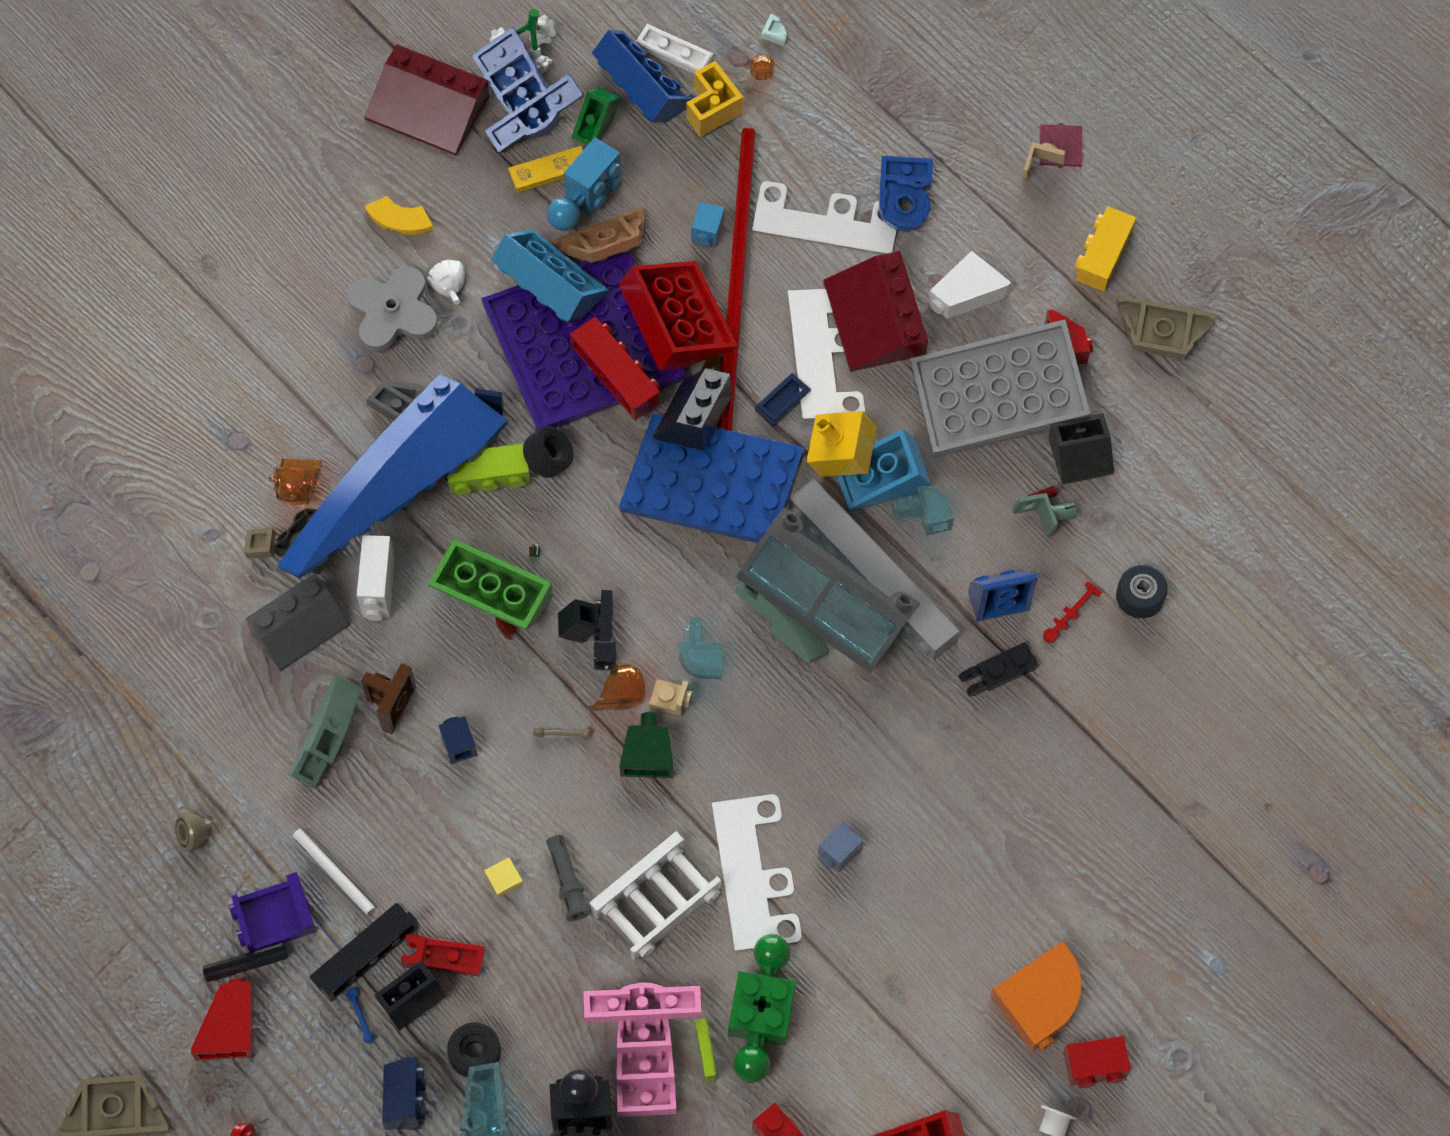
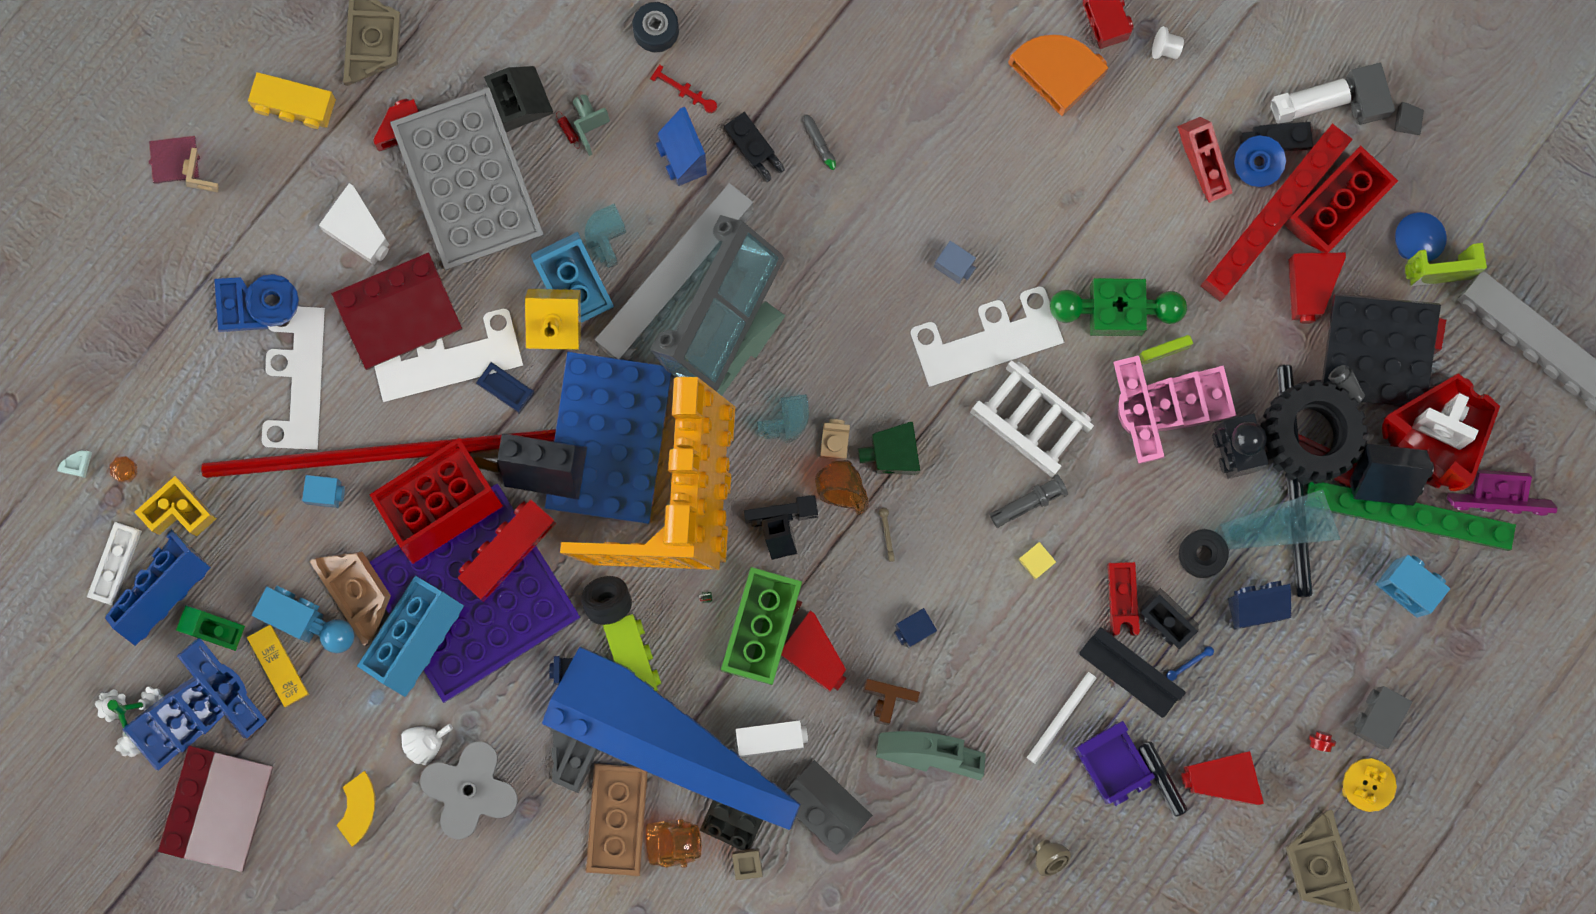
camera: 105 degrees left, 15 degrees up
none -> light orange bracket [560,377,736,570]
none -> medium nougat tile [586,764,648,876]
none -> red slope [781,610,847,693]
none -> dark grey piece [804,115,836,170]

